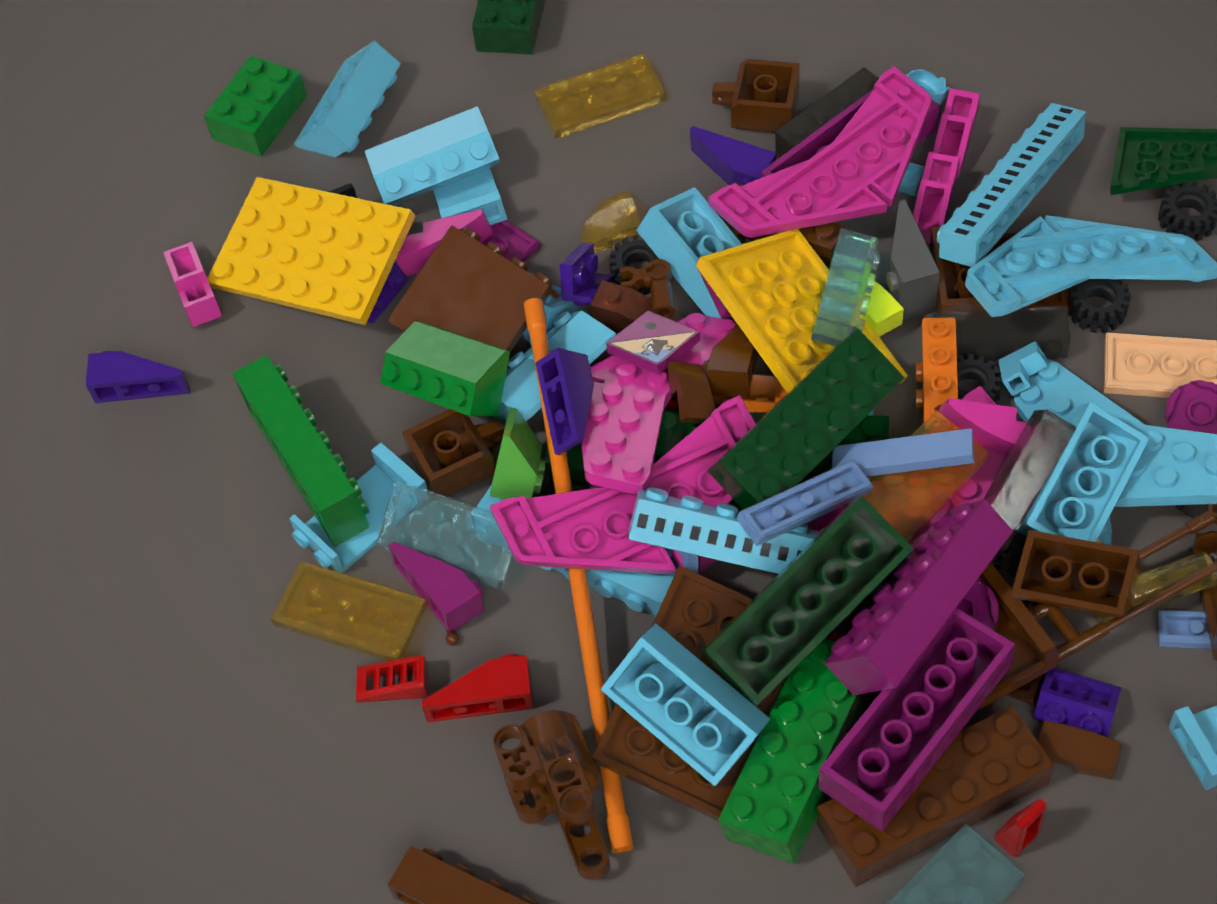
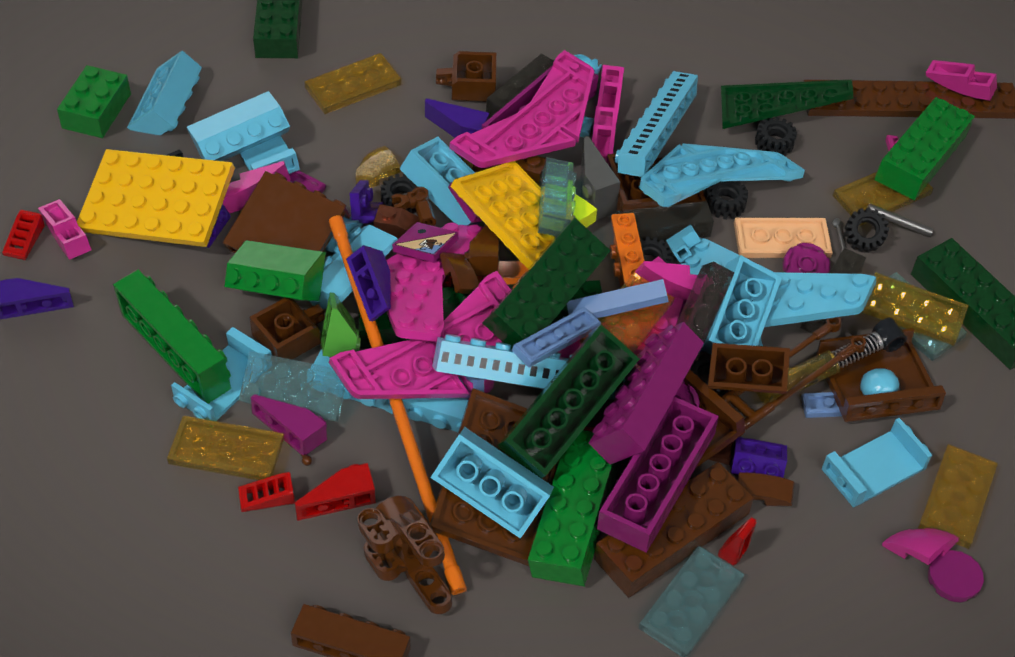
camera: 20 degrees left, 5 degrees down
none -> red slope [2,210,45,260]

